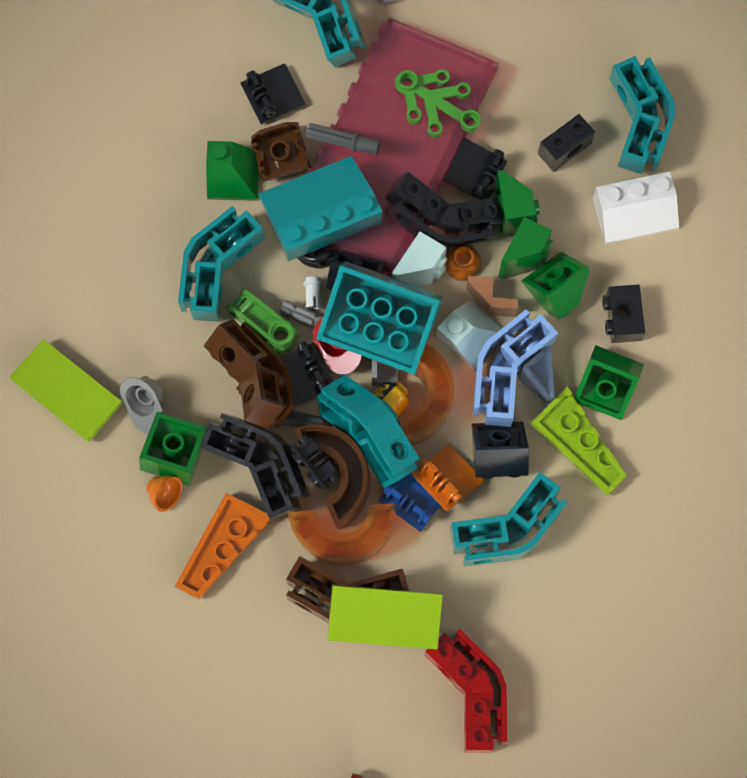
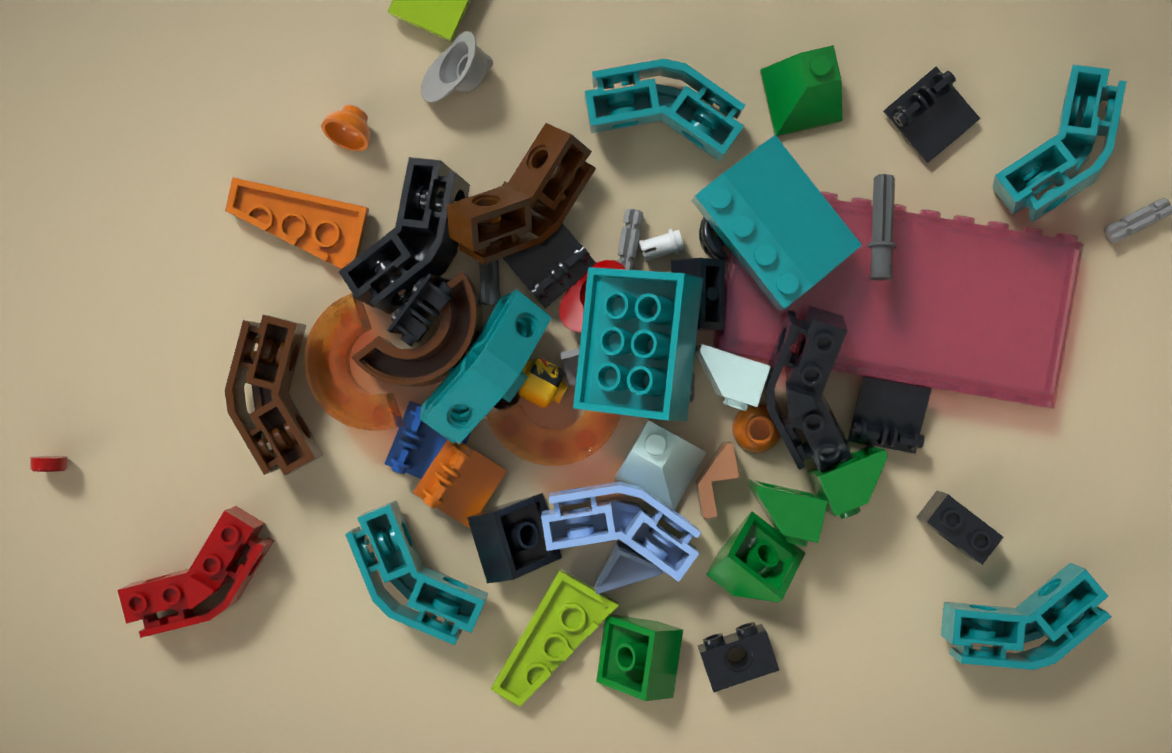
camera: 80 degrees right, 15 degrees up
green slope [139,412,207,485] -> none
bright green piece [226,288,299,354] -> none
reddish brown slope [251,122,311,182] -> none
lime tile [327,584,443,649] -> none
bright green plant [395,69,481,138] -> none
white slope [592,172,679,244] -> none

